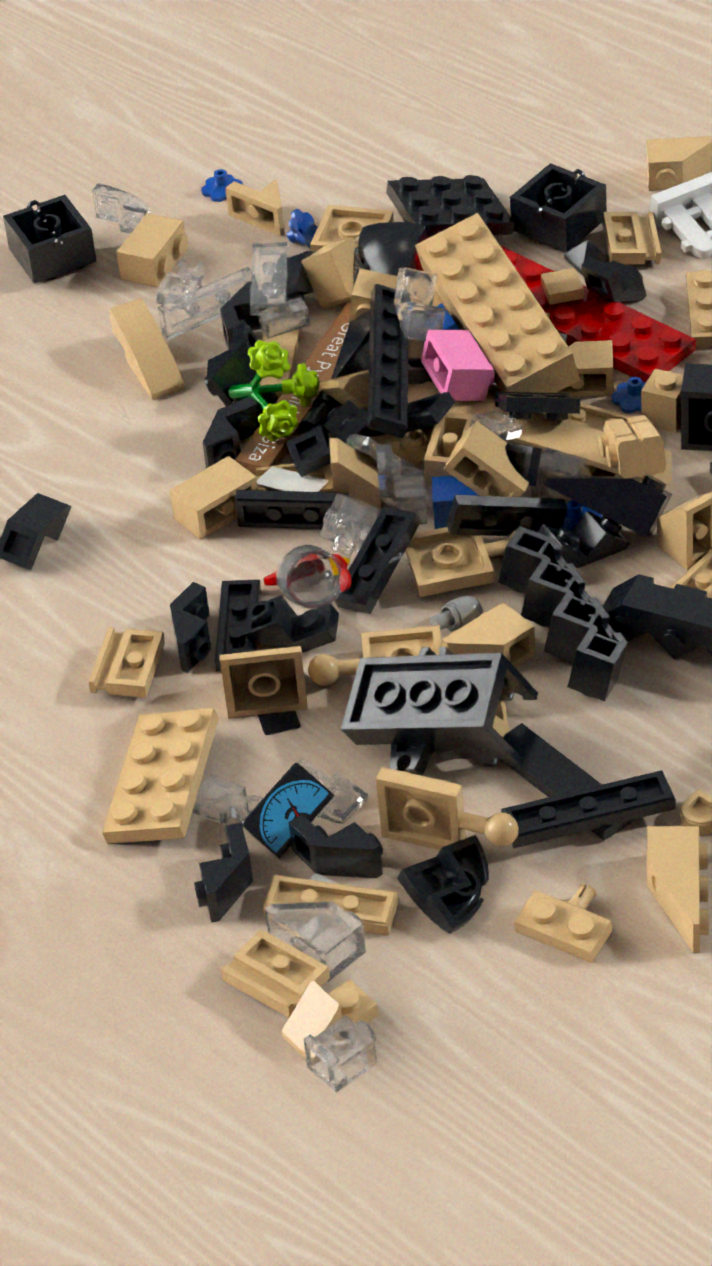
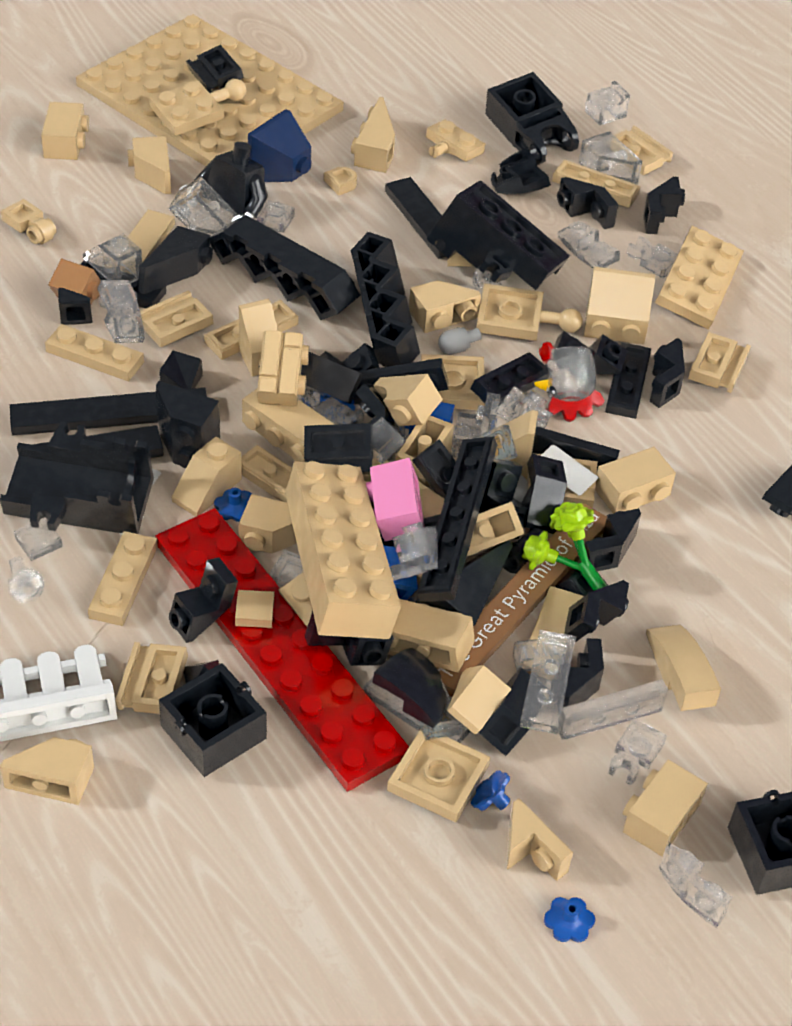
camera: 175 degrees left, 5 degrees up
slope [241,763,335,858] -> none
slope [281,979,379,1063] -> none
tan plate [376,767,519,850] -> none
black plate [386,175,515,237] -> none
black tile [501,770,676,849] -> none
none -> black brick [485,72,579,165]

